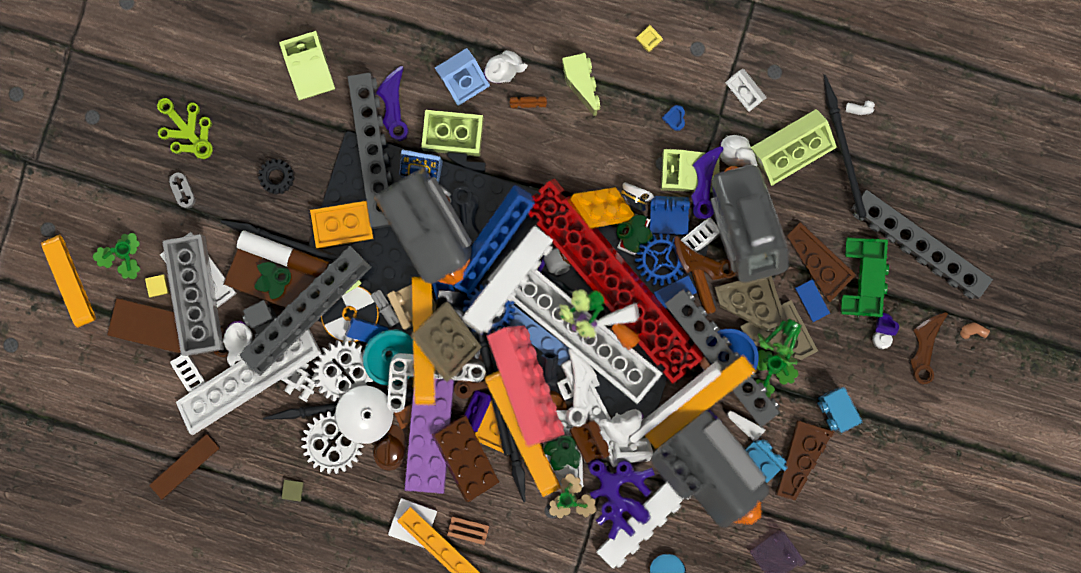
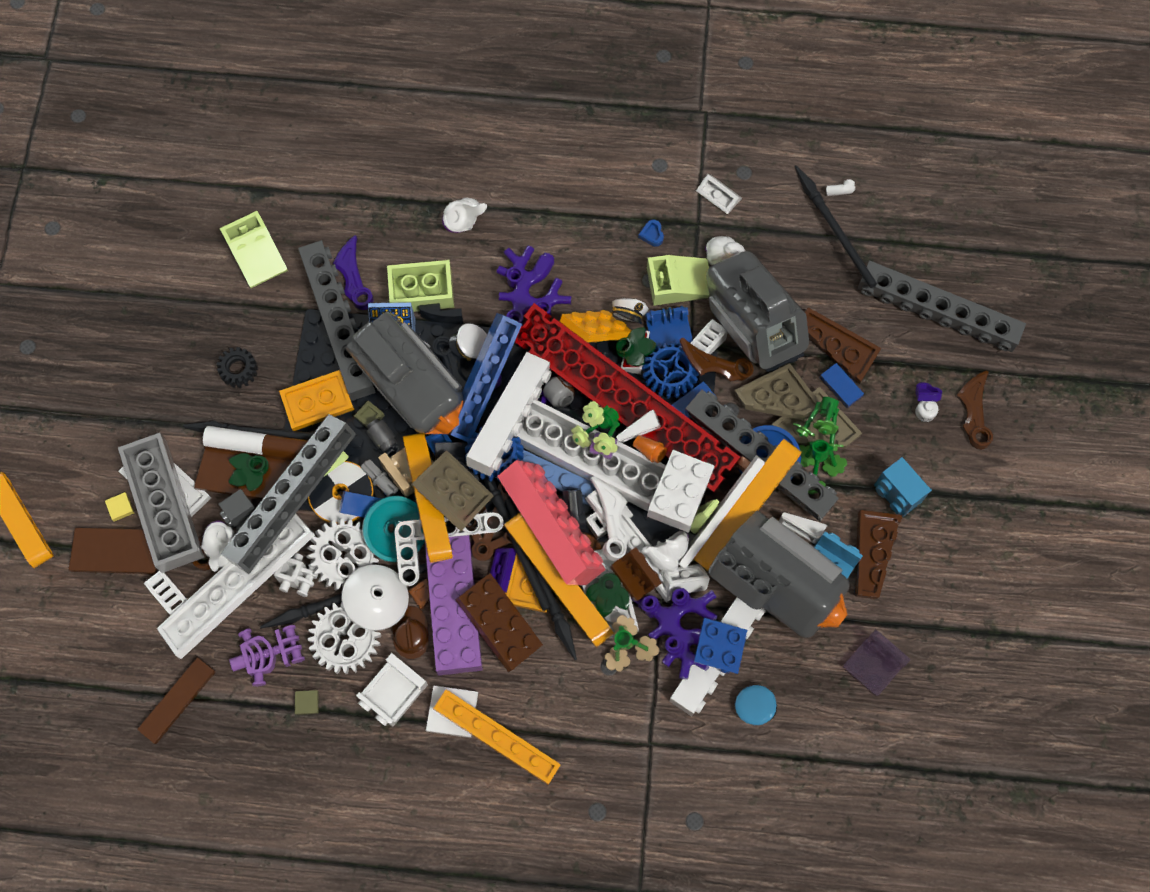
camera: 20 degrees left, 15 degrees down
bright green plant [93,233,140,279] -> none
lime plant [157,98,213,159] -> none
light grey beam [169,173,196,208] -> none
light blue slope [435,48,490,106] -> none
nougat tile [447,516,489,545] -> none
dark orange axle [510,96,547,108] -> none
yellowish green slope [562,53,600,116] -> none
light yellow tile [636,25,663,53] -> none
dark purple piece [691,147,723,219] -> none
dark orange axle [692,270,716,314] -> none
yellowish green slope [751,109,837,186] -> none
green bracket [841,238,889,317] -> none
nougat arm [960,322,990,339] -> none
none -> medium lavender piece [229,625,305,686]
none -> olive tile [354,401,385,429]
none -> white panel [356,653,428,727]
none -> flat silver brick [366,419,397,452]
none -> white piece [449,324,487,361]
none -> dark purple plant [497,246,571,326]
none -> white brick [647,450,714,533]
none -> yellowish green slope [690,499,719,534]
none -> blue hinge [694,618,748,674]

